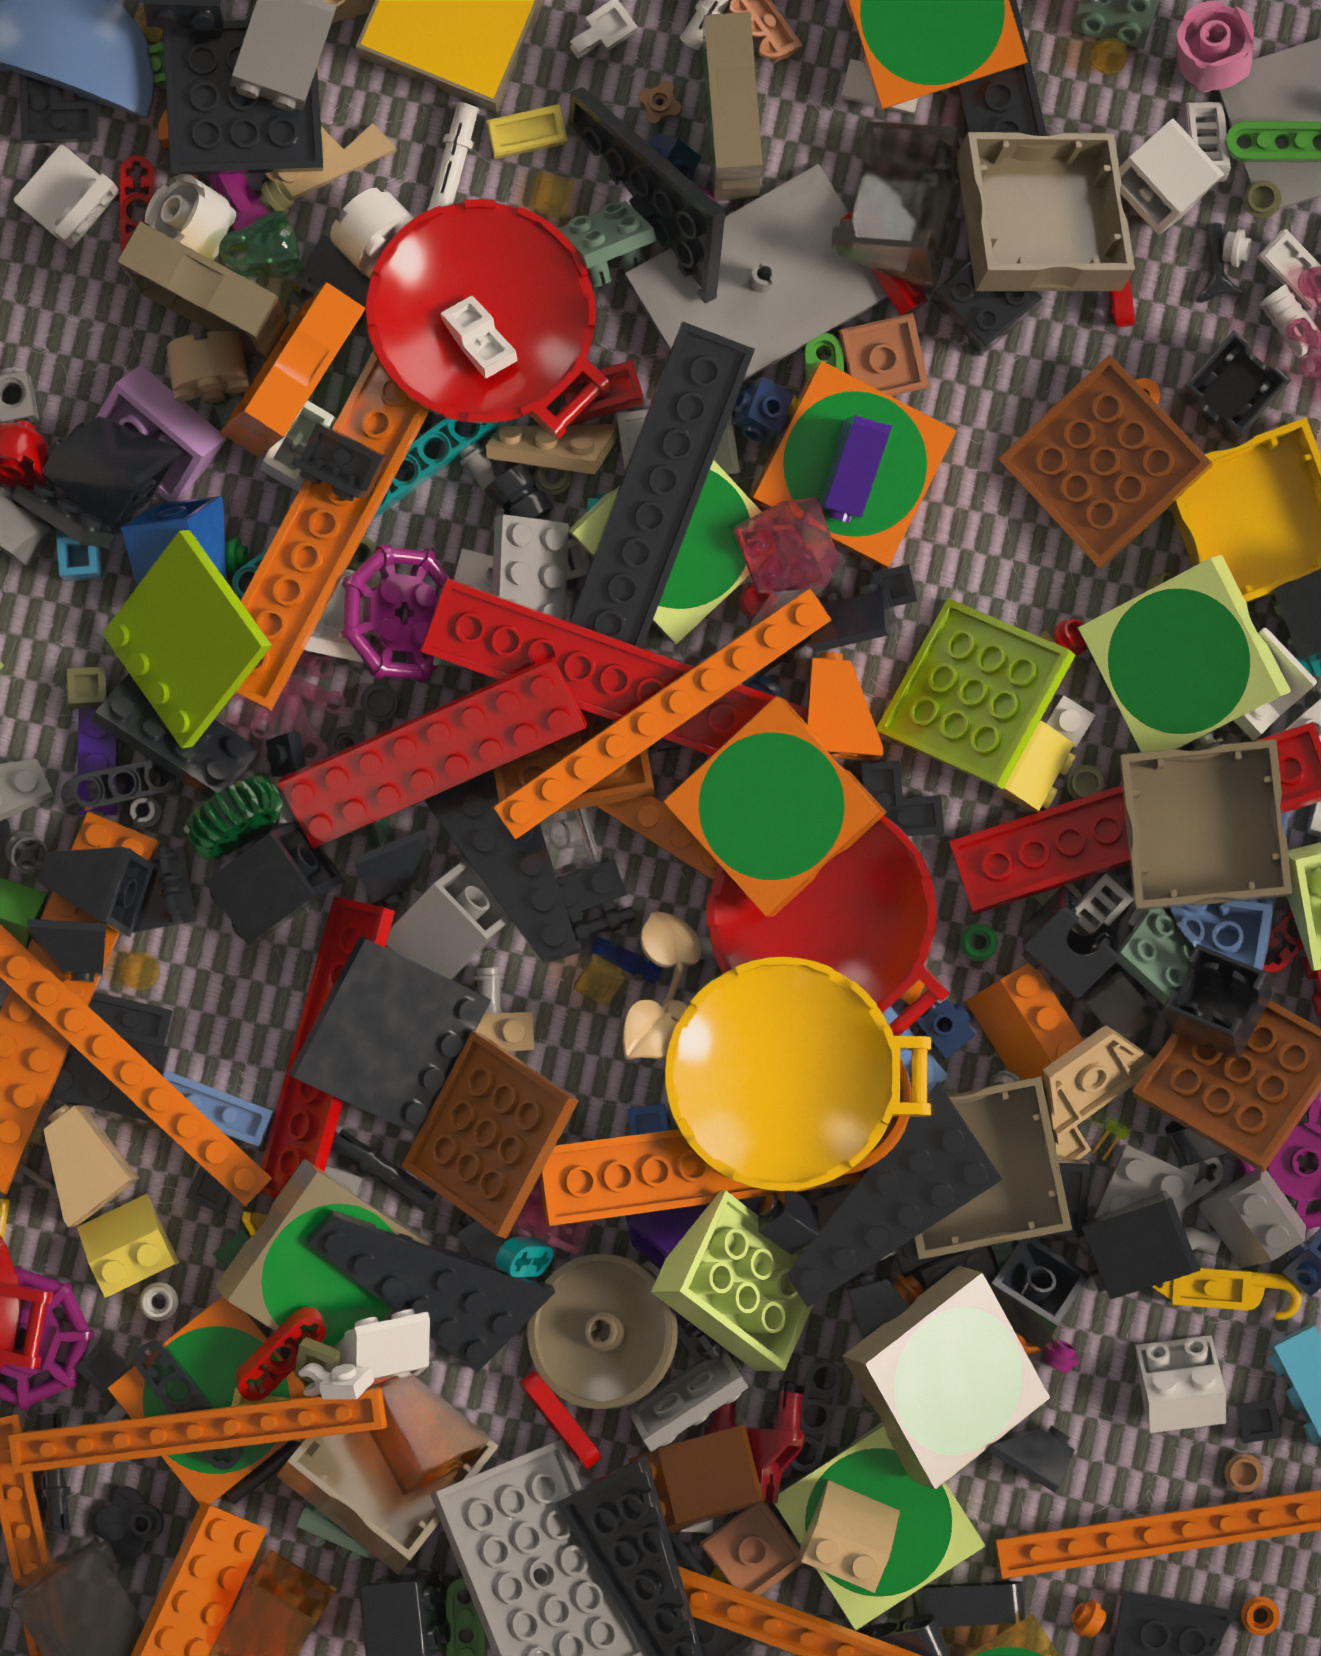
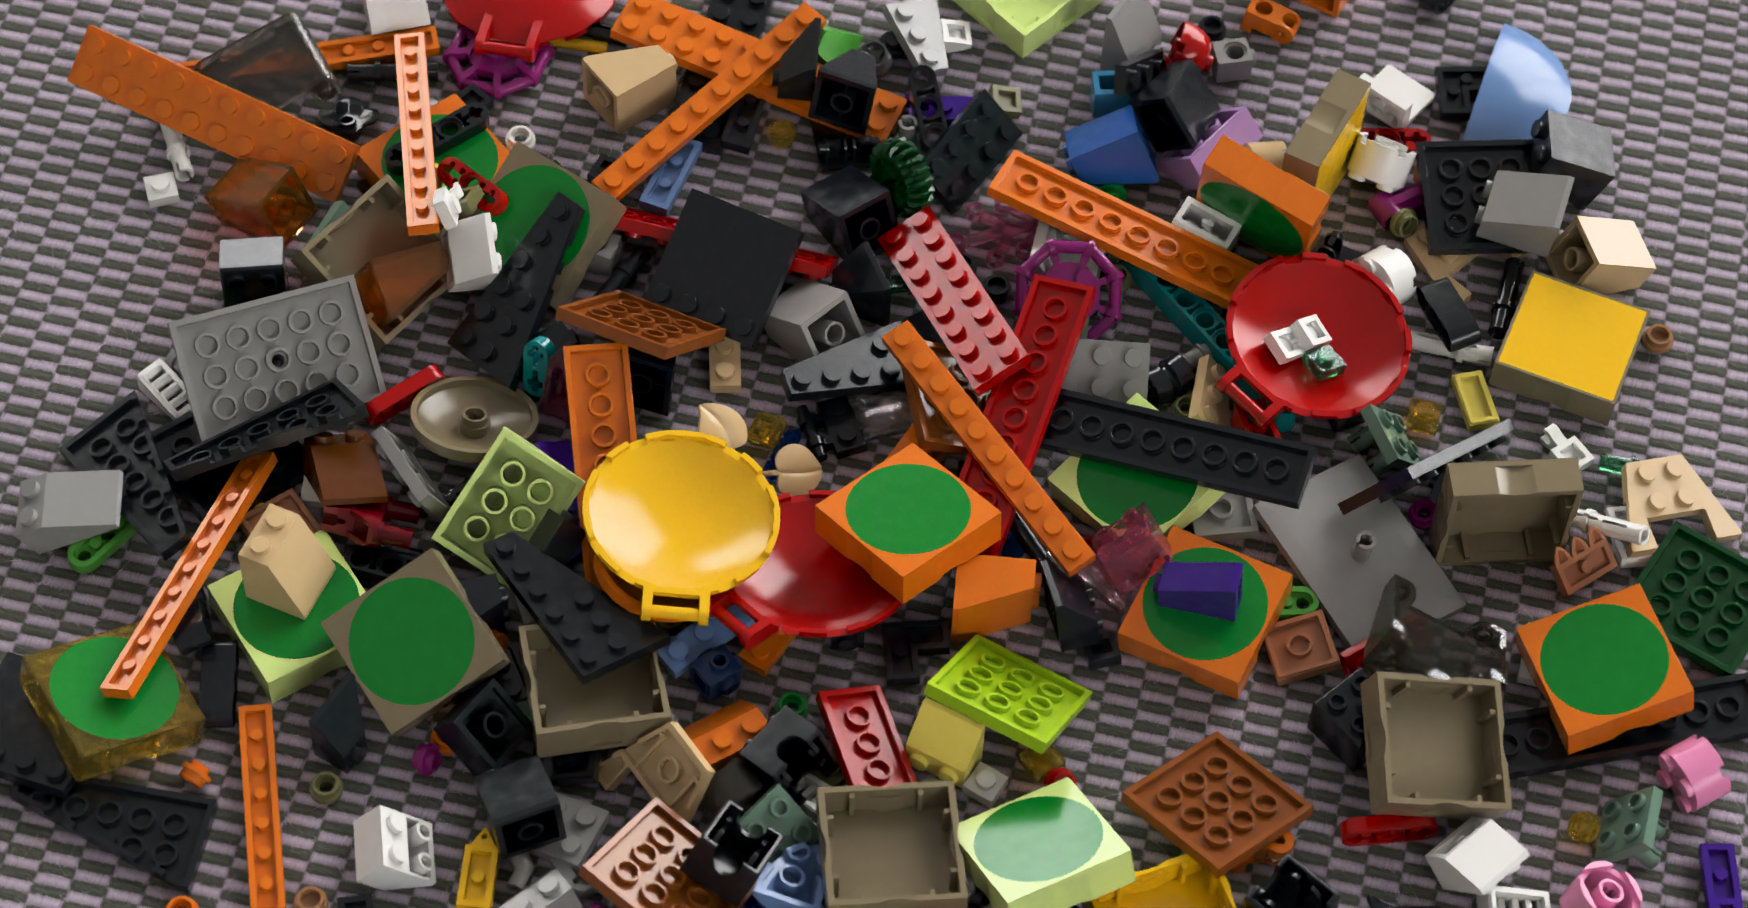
camera: 90 degrees right, 30 degrees down
light yellow slope [77,1194,180,1298] -> none
lime plate [102,530,272,748] -> none
clear green piece [219,211,303,280] -> none
black plate [265,731,306,777] -> none
black bracket [291,422,387,502] -> none
light grey pin [473,967,503,1014] -> none
dark blue brick [731,377,794,442] -> none
clear neon green piece [1092,1117,1131,1161] -> none
none -> olive plate [309,771,344,805]
none -> clear green plate [1301,344,1347,381]
none -> black beam [1416,277,1481,352]
none -> black pin [1488,257,1525,339]

